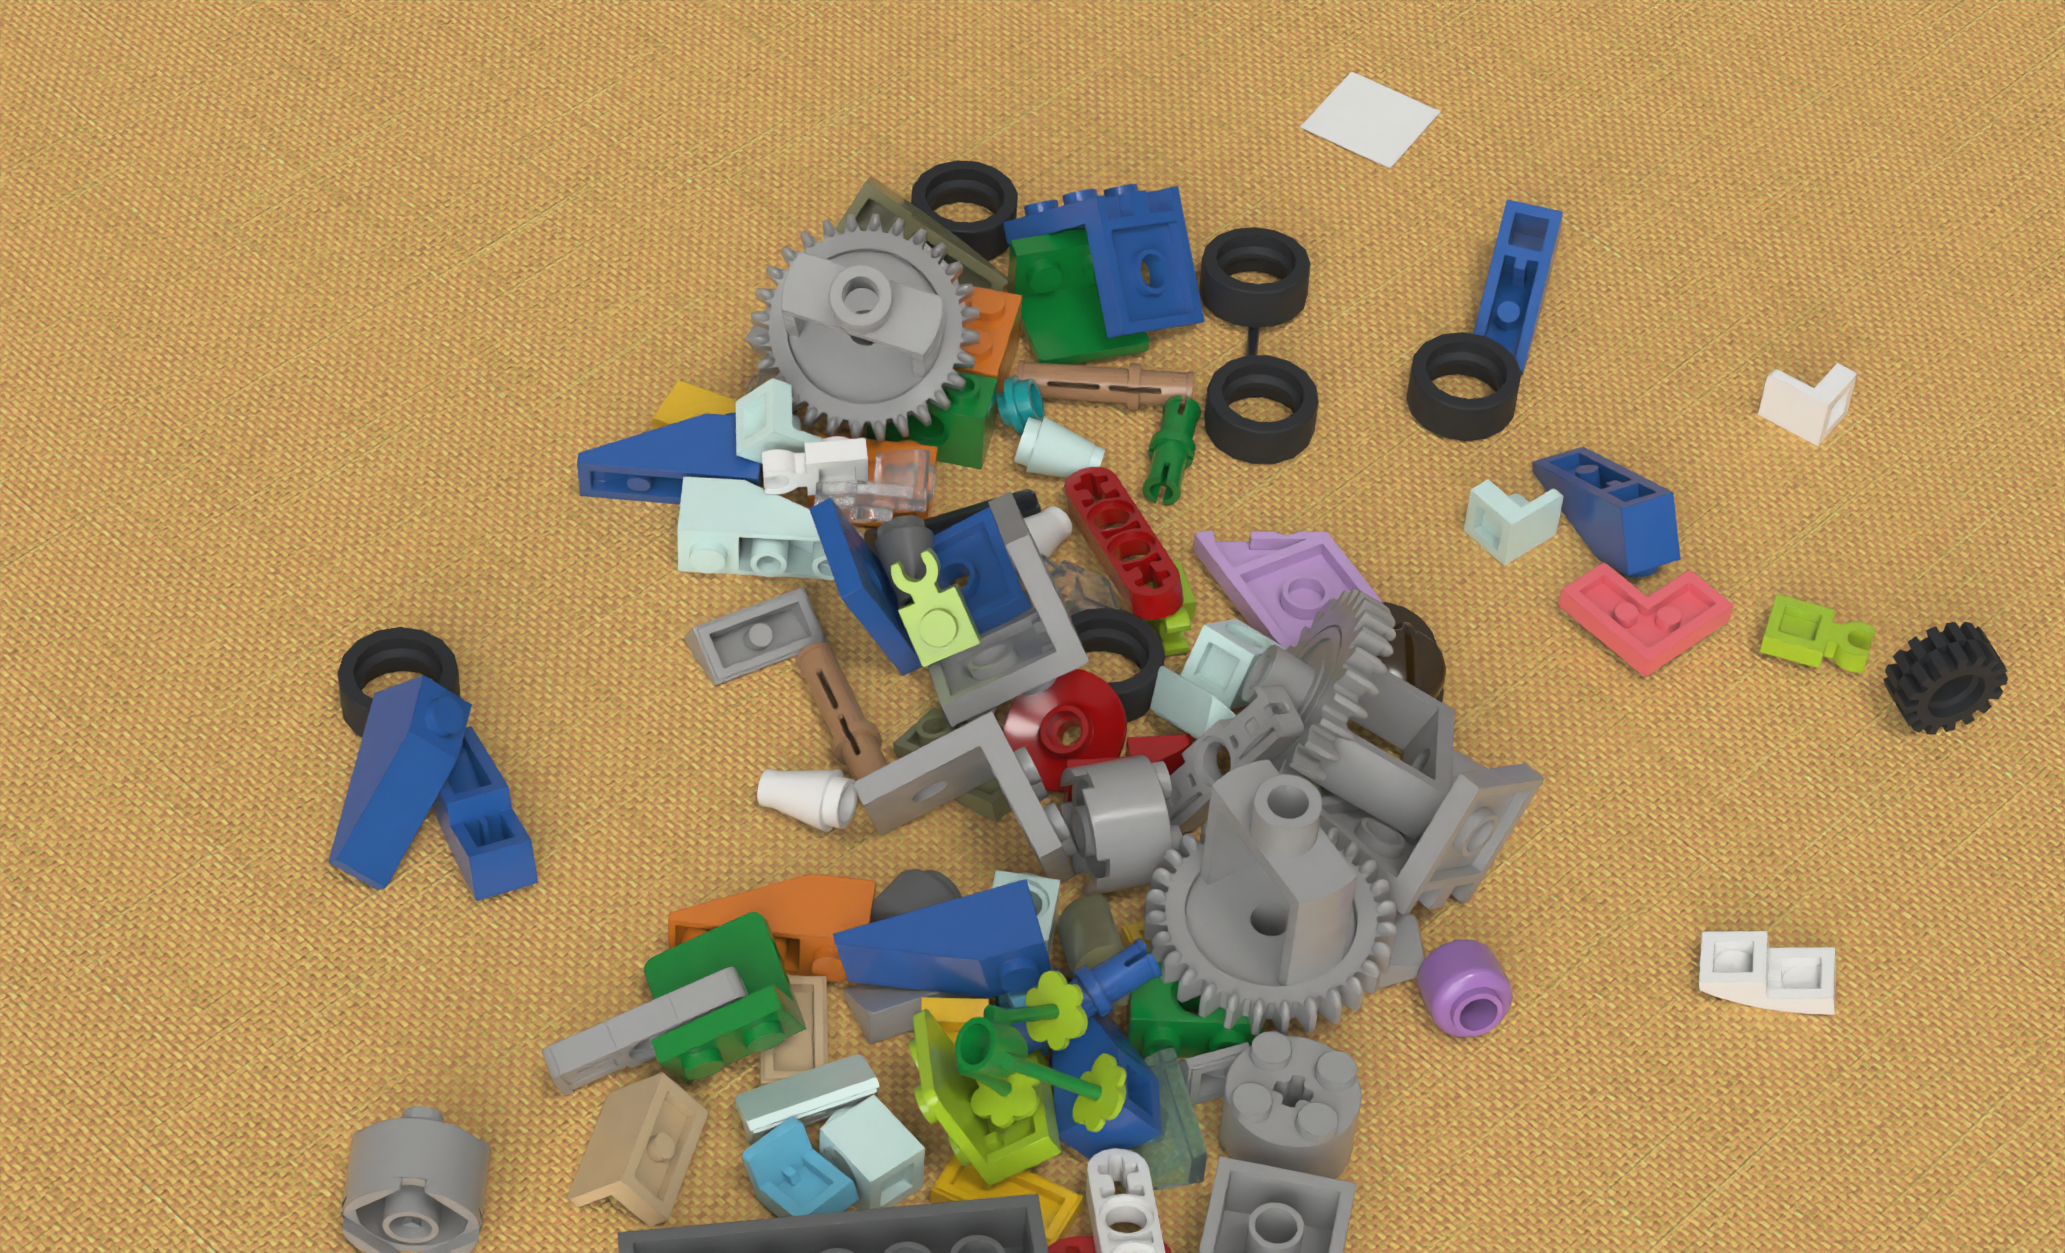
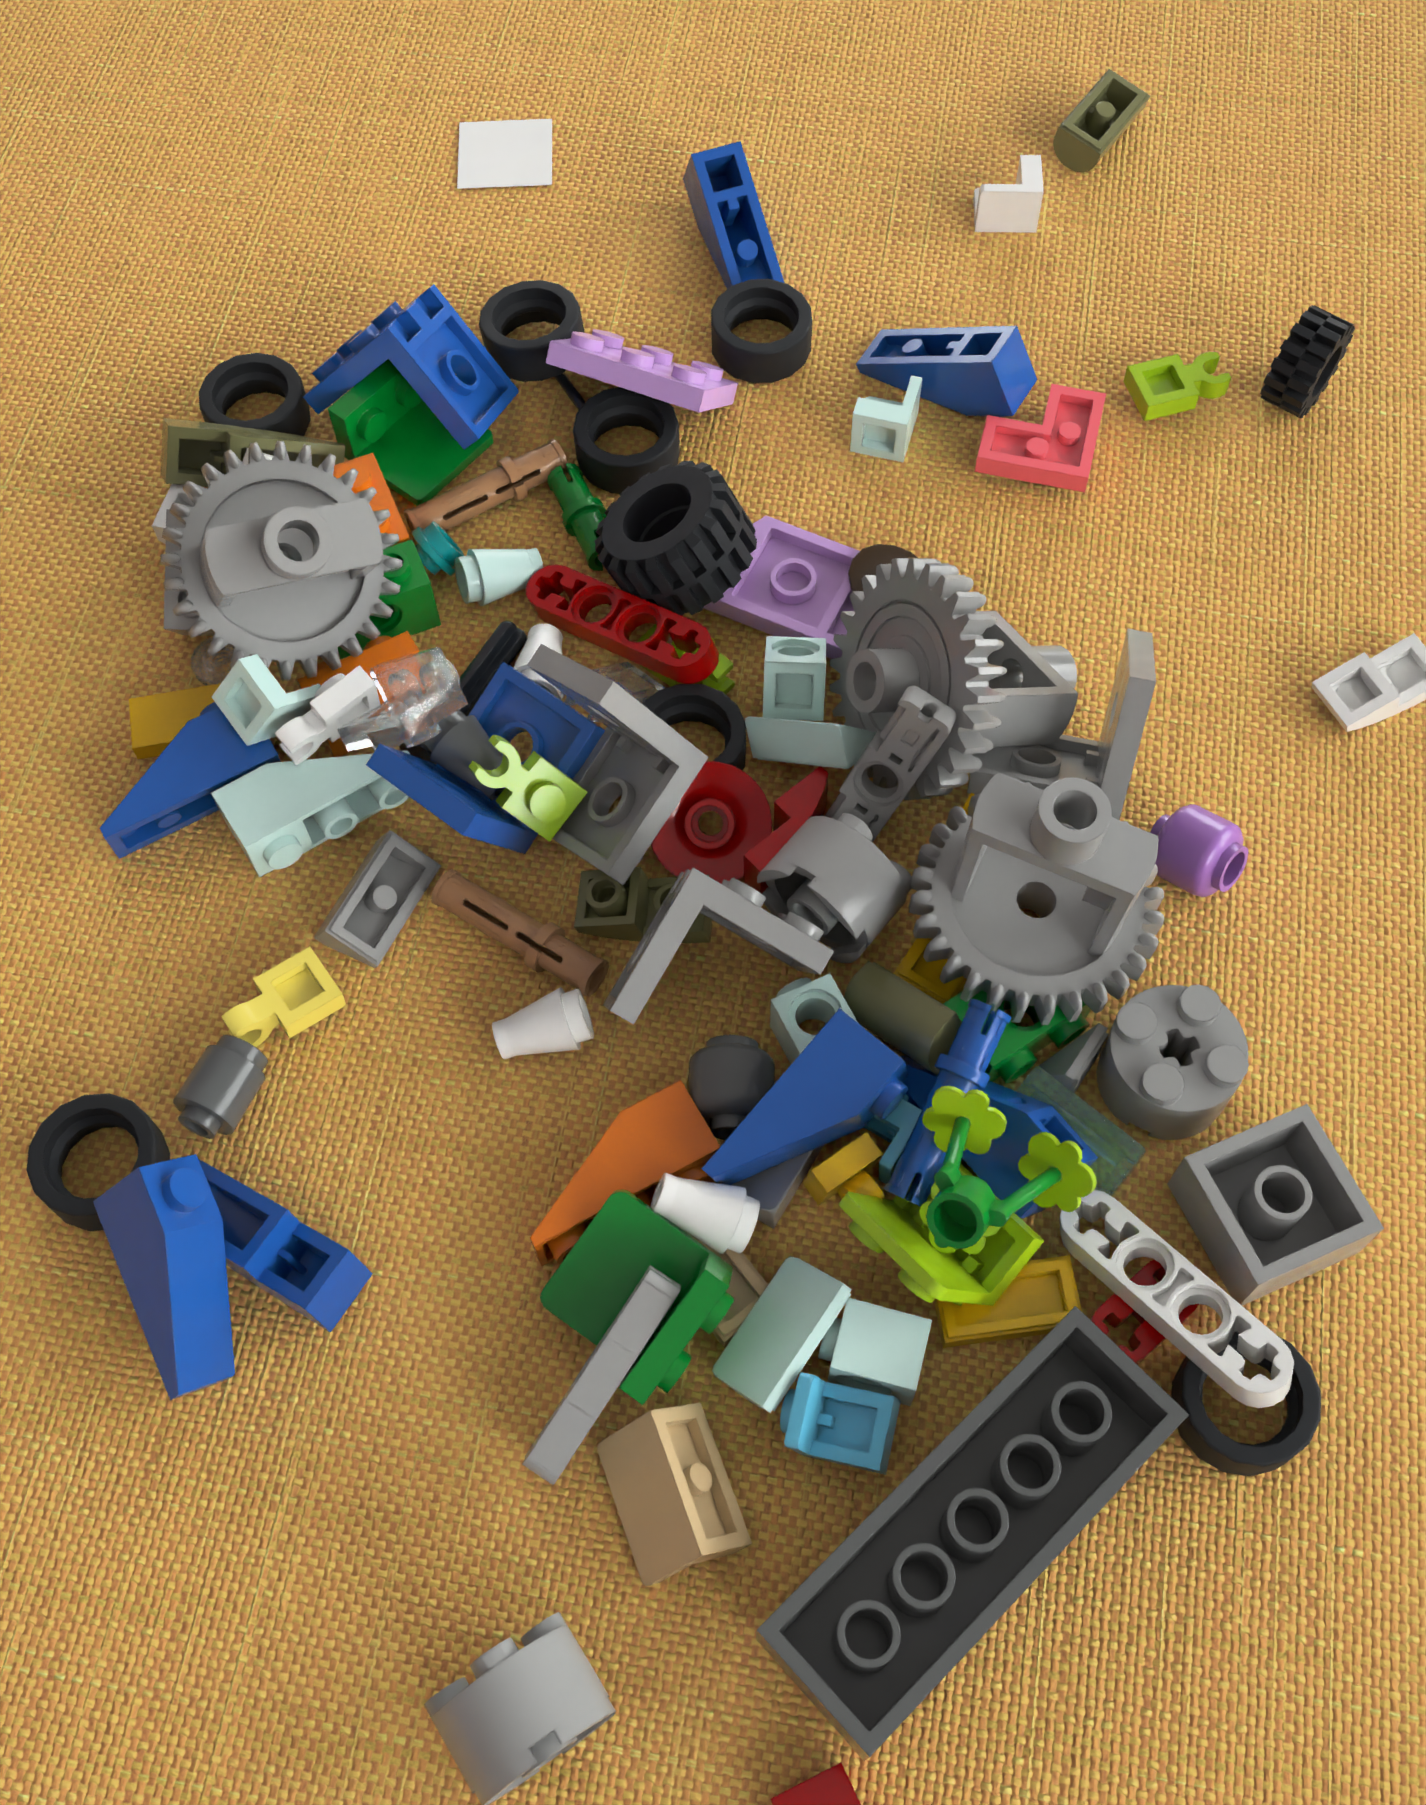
camera: 30 degrees left, 15 degrees up
none -> dark grey brick [173,1035,268,1139]
none -> light yellow plate [221,946,346,1047]
none -> lavender plate [546,329,738,413]
none -> black tyre [594,461,757,616]
none -> white cone [650,1173,760,1254]
none -> olive brick [1053,69,1150,172]

